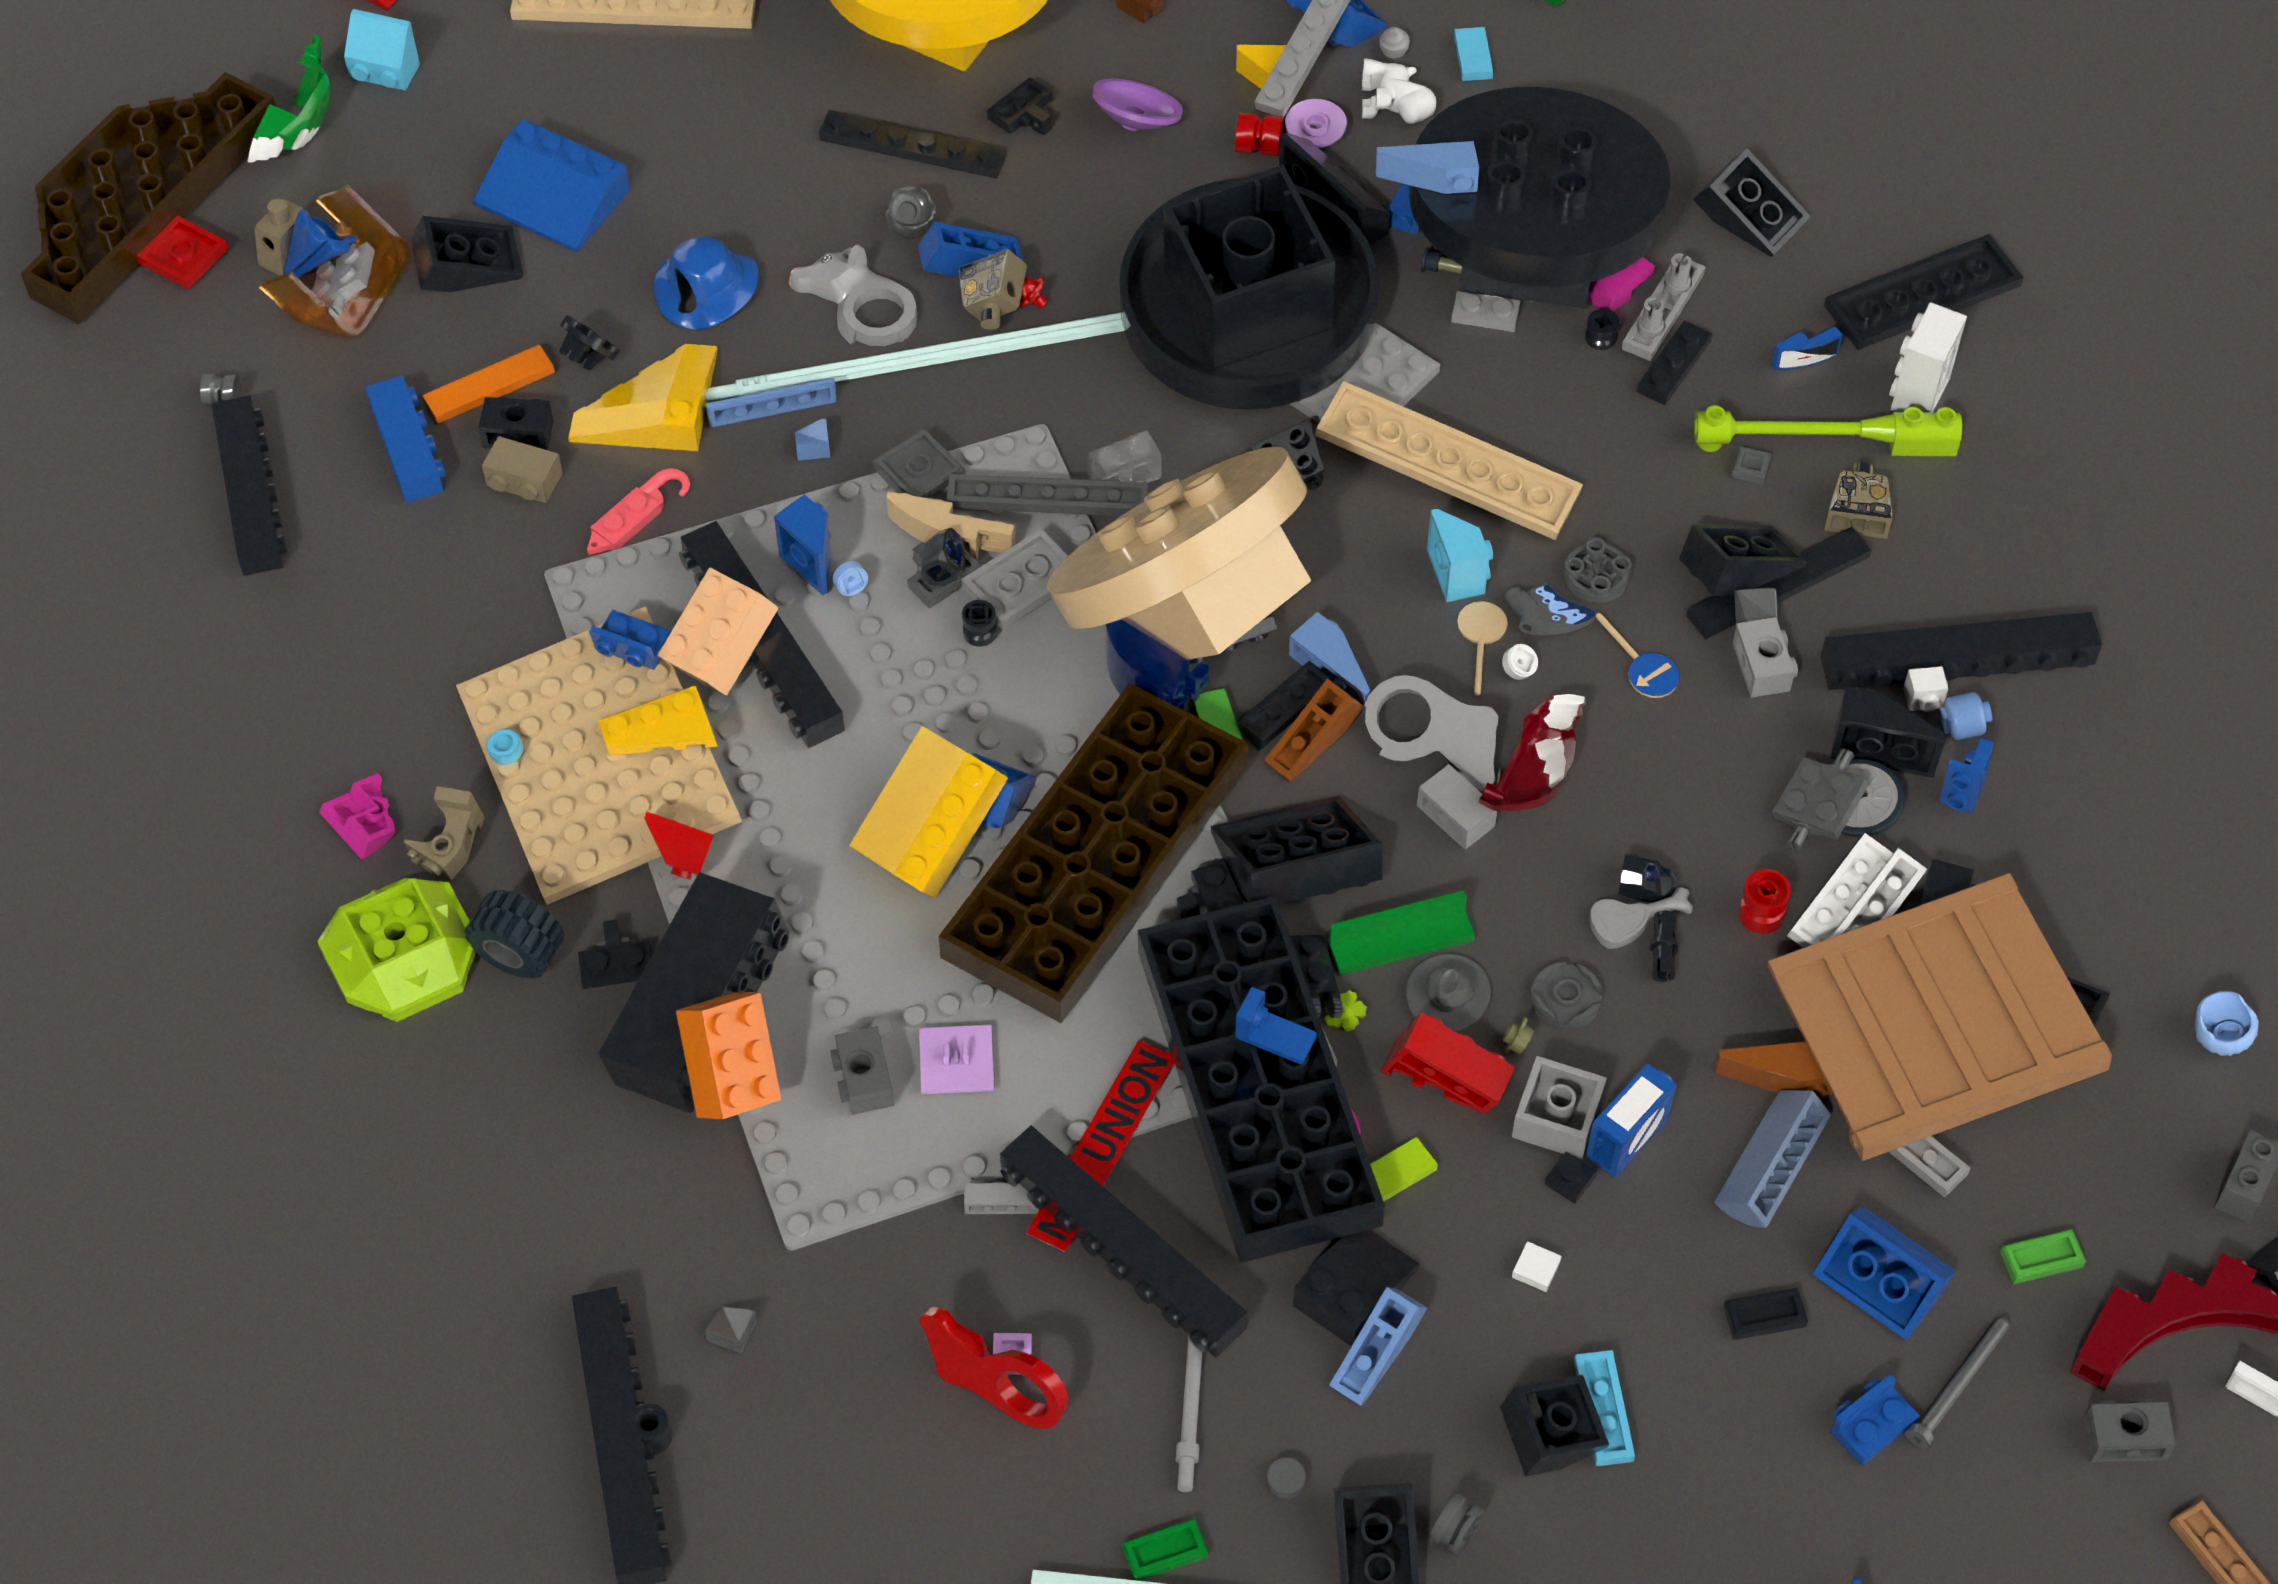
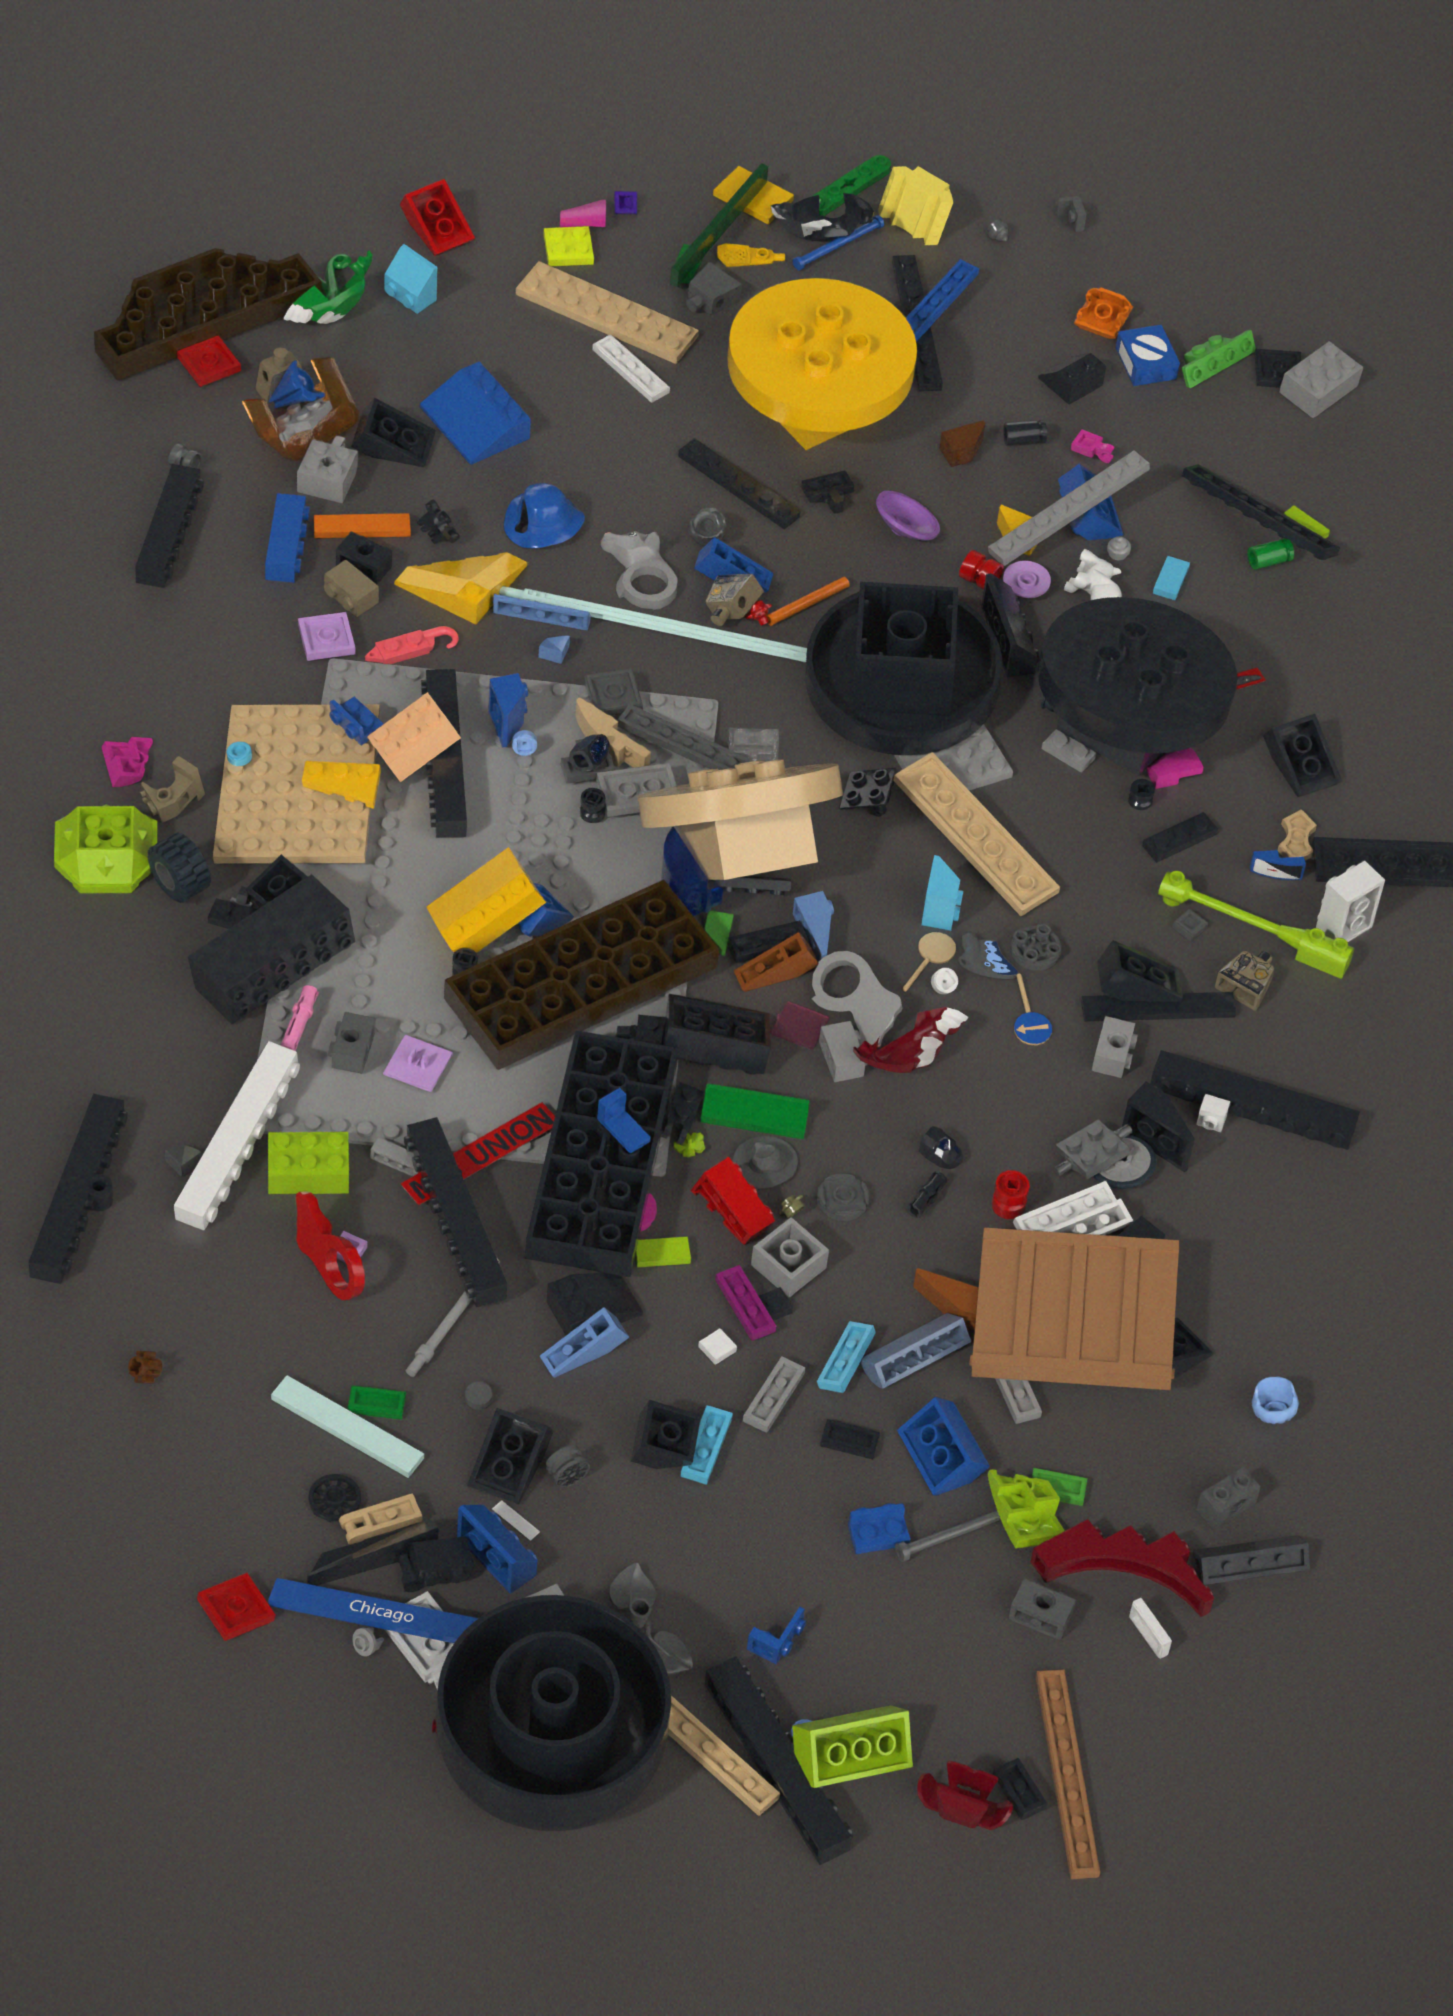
camera: 20 degrees right, 5 degrees down
red slope [644,811,714,880] -> none
orange brick [676,992,781,1119] -> none
medium blue slope [1375,141,1479,194] -> none
blue brick [1586,1063,1677,1178] -> none
light grey piece [1589,887,1693,949] -> none
light grey plate [1622,253,1706,361] -> none
dark grey slope [1734,588,1778,624] -> none
medium blue head [1939,692,1992,740] -> none
blue bracket [1940,738,1994,814] -> none
none -> white brick [174,1041,300,1230]
none -> black slope [245,854,308,908]
none -> lime brick [268,1132,349,1194]
none -> bright pink pin [280,985,319,1051]
none -> light grey hinge [297,435,358,503]
none -> lavender plate [298,612,355,661]
none -> green plant [318,254,352,301]
none -> black wheel [452,948,478,976]
none -> white tile [592,334,670,403]
none -> magenta plate [715,1265,776,1341]
none -> light grey plate [743,1356,806,1433]
none -> orange piece [766,576,850,626]
none -> clear pink piece [771,1001,829,1050]
none -> medium azure plate [817,1321,876,1393]
none -> lime slope [988,1469,1065,1549]
none -> tan tile [1278,809,1317,861]

